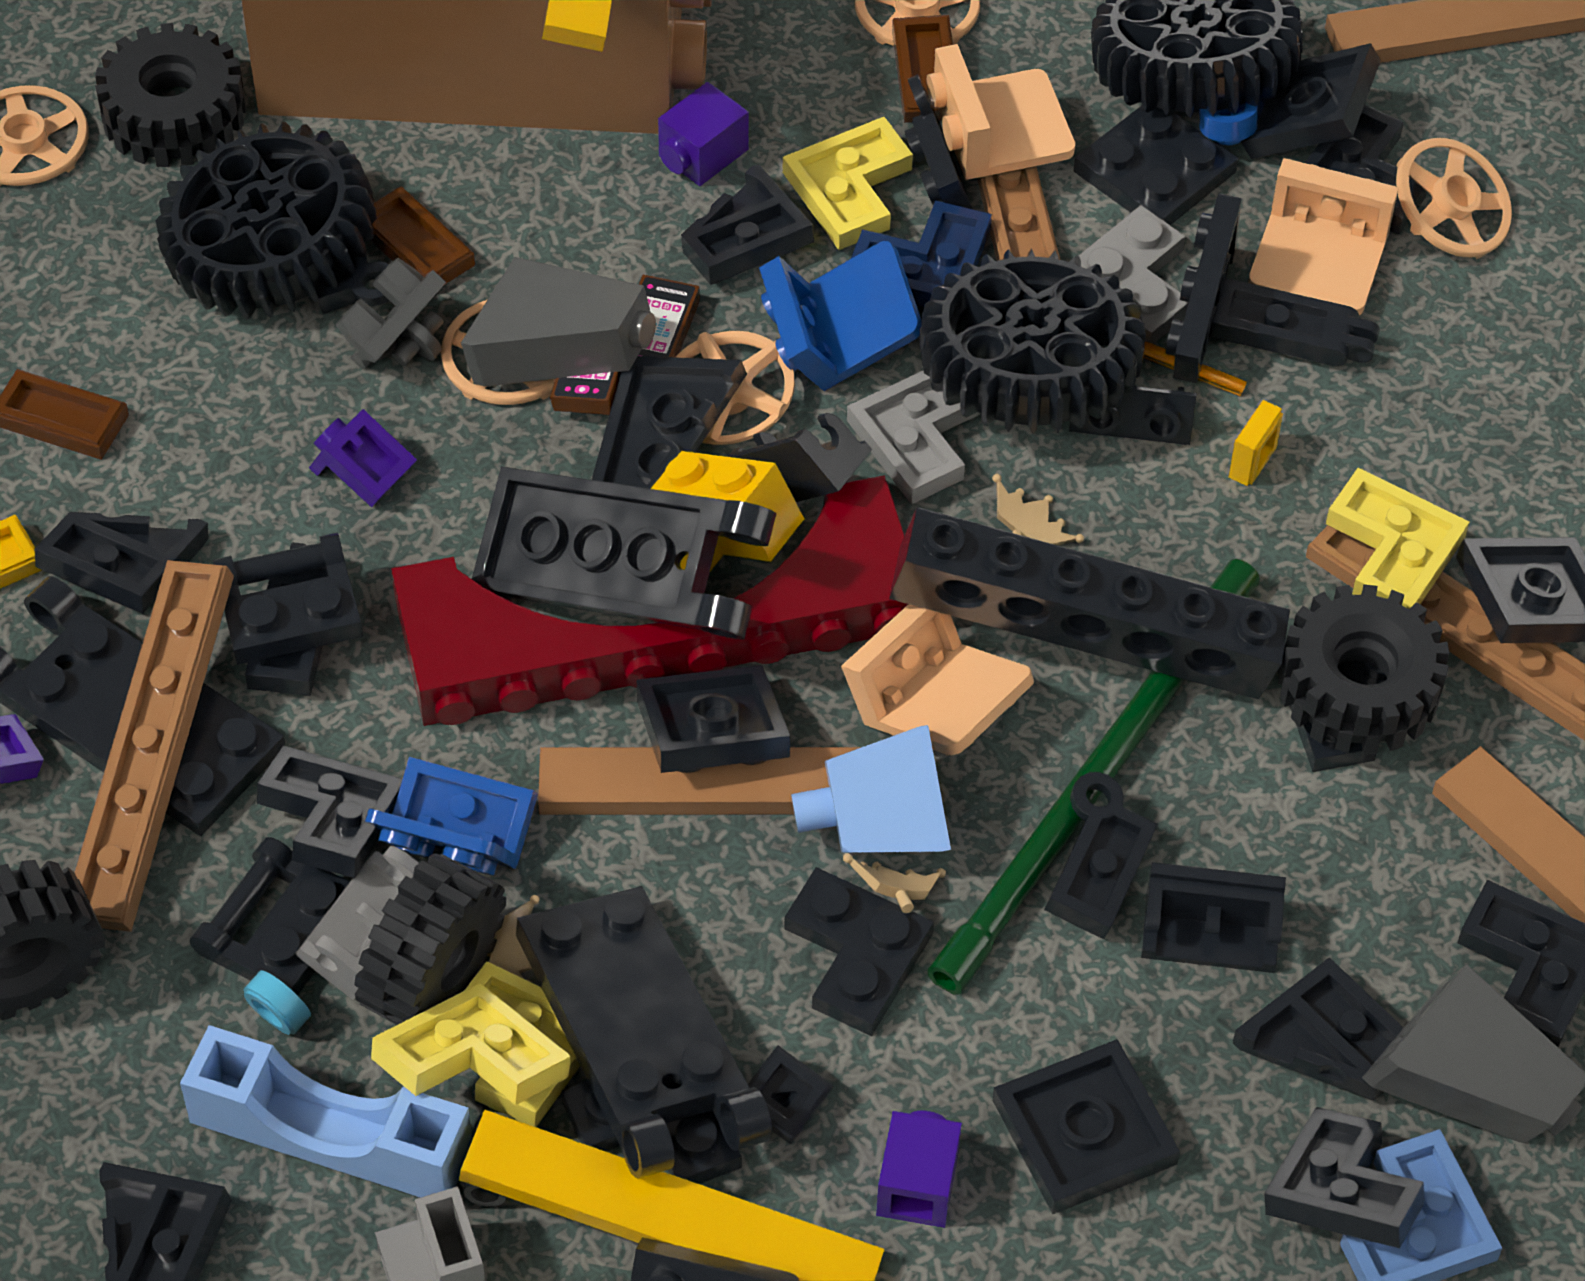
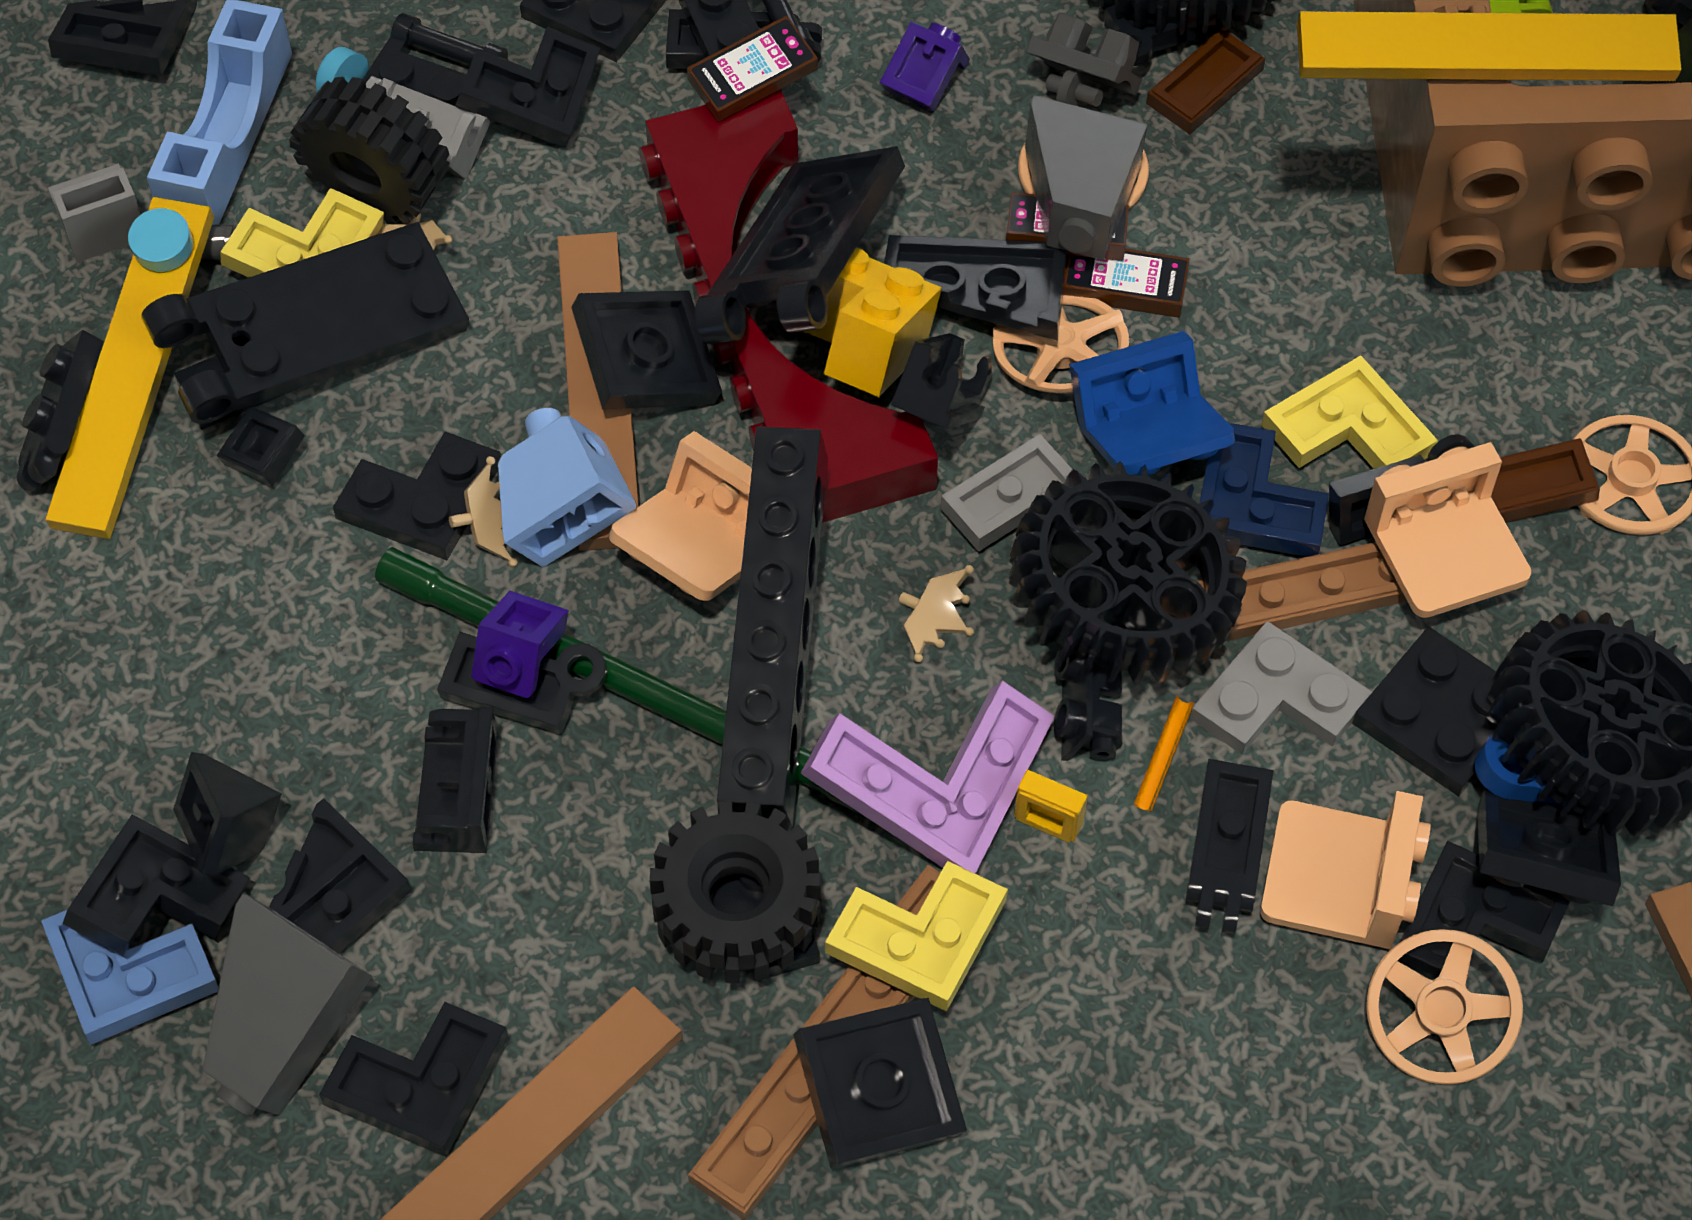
camera: 85 degrees right, 5 degrees up
blue bracket [365,757,538,876] -> none
light yellow plate [371,983,571,1105] -> none
dark purple brick [658,82,749,186] -> none
black wing [681,164,814,285] -> none
dark purple brick [876,1110,962,1228] -> none
black plate [992,1039,1180,1214] -> none
black wing [1165,193,1242,383] -> none
none -> medium azure tile [128,208,193,272]
none -> black slope [173,752,282,876]
none -> dark purple bracket [471,590,569,698]
none -> tile [687,15,818,122]
none -> lavender plate [801,680,1055,873]

